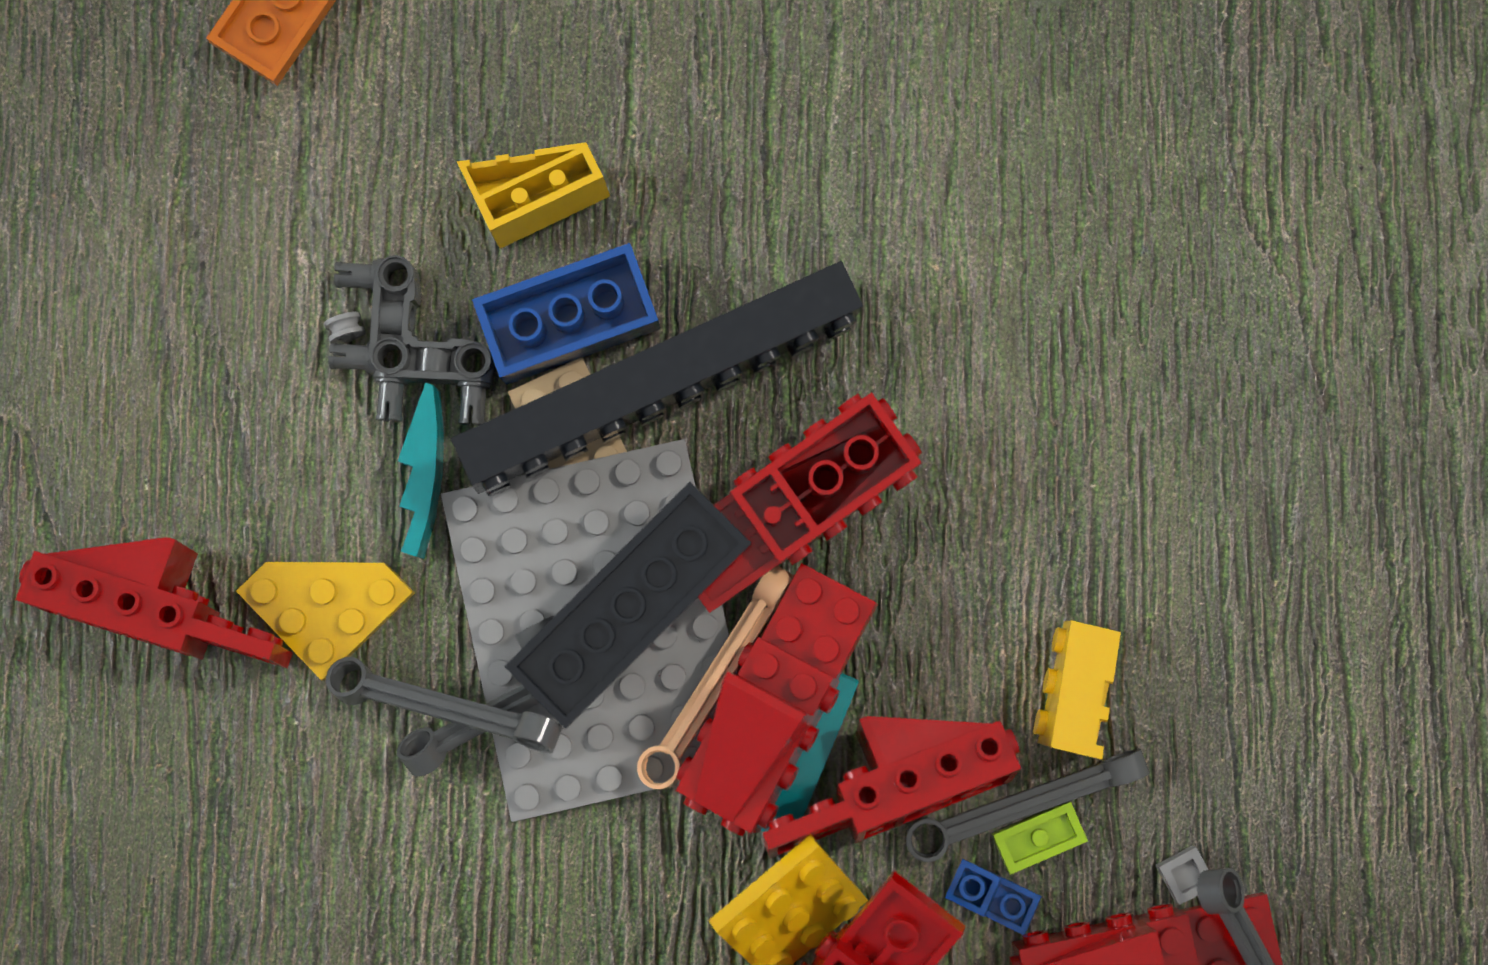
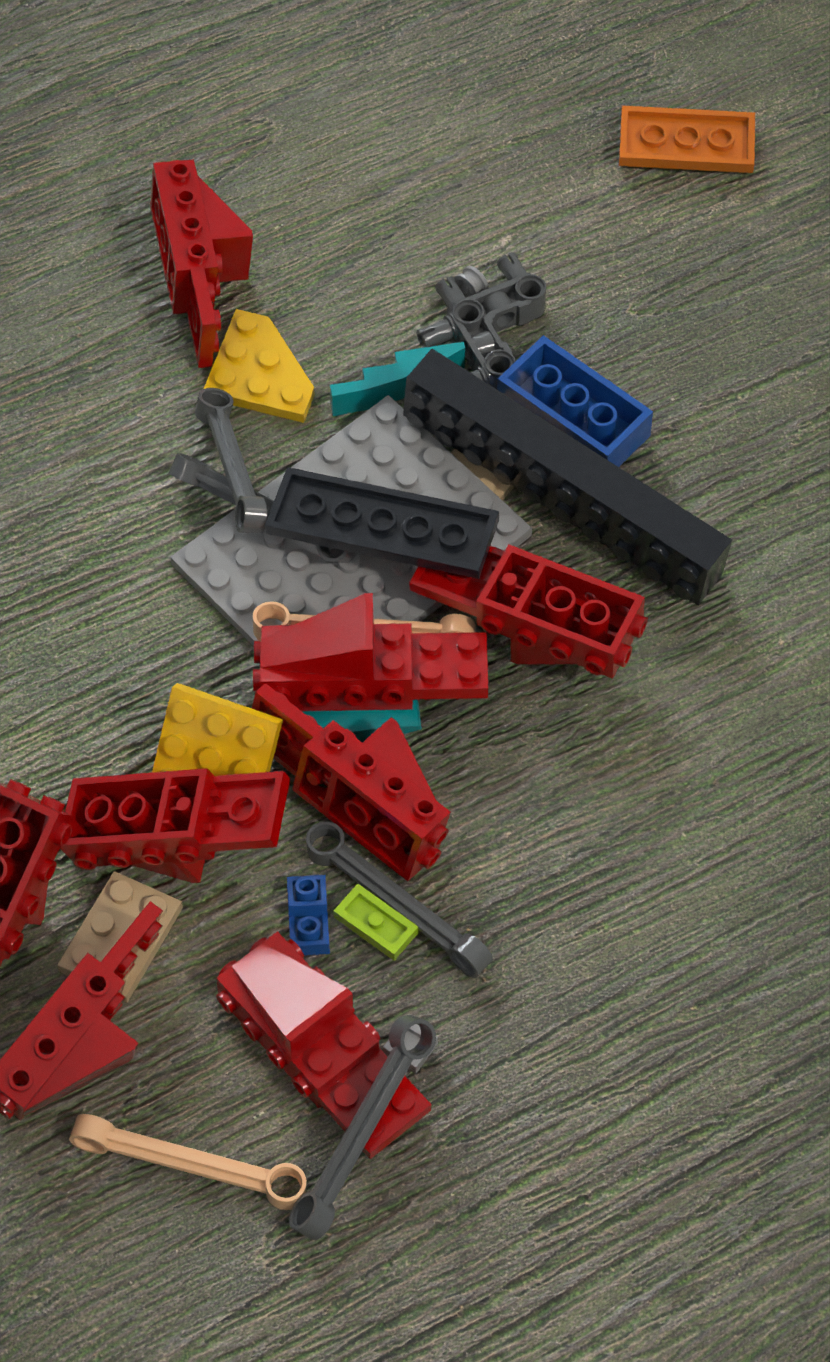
camera: 60 degrees right, 25 degrees down
yellow wedge [457,142,610,249] -> none
yellow wedge [1033,620,1121,759] -> none

